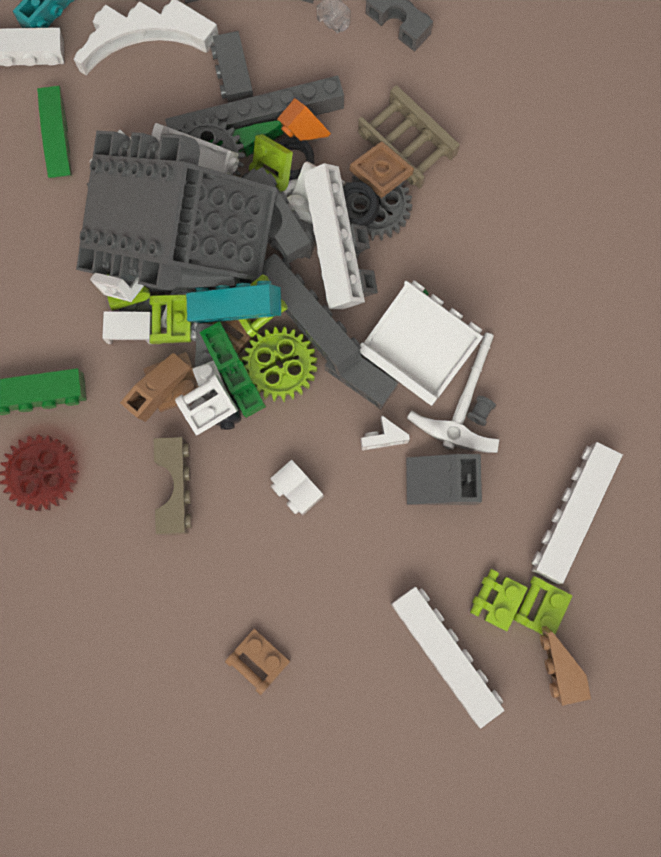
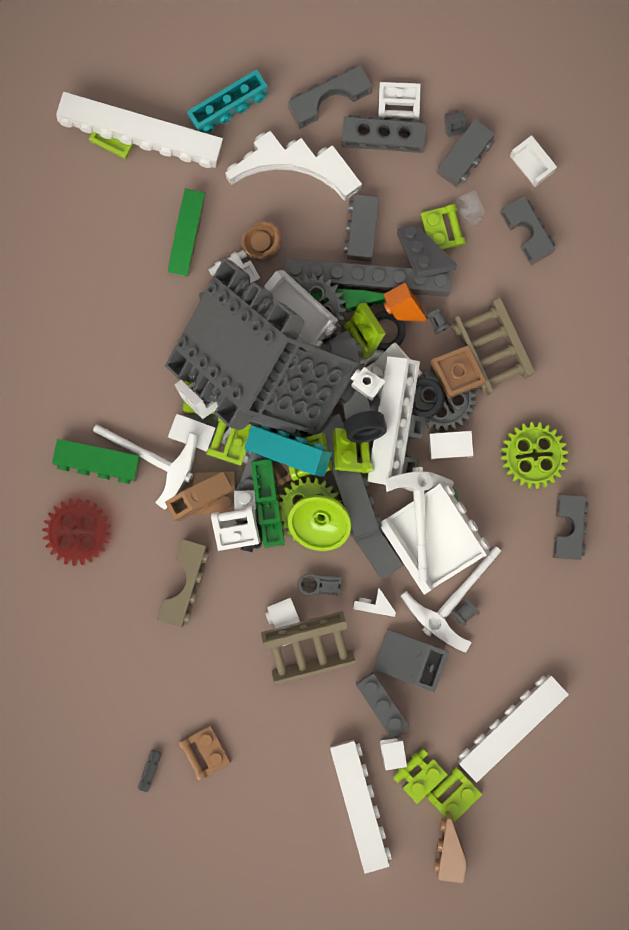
camera: 20 degrees right, 5 degrees up
none -> white piece [93,424,197,510]
none -> dark grey axle [138,750,161,792]
none -> medium nougat piece [241,221,282,260]
none -> dark tan fence [261,611,356,685]
none -> lime dish [288,495,351,551]
none -> dark grey piece [298,574,342,596]
none -> lime plate [332,428,373,473]
none -> black tyre [345,411,387,443]
none -> white brick [351,367,385,401]
none -> dark grey brick [356,672,409,739]
none -> white panel [380,737,407,770]
none -> white piece [385,467,454,581]
none -> dark grey wing [397,225,457,278]
none -> lime plate [420,204,466,251]
none -> dark grey bush [426,308,452,335]
none -> white panel [428,431,473,460]
none -> lime gear [500,422,568,489]
none -> dark grey arch [553,495,589,560]

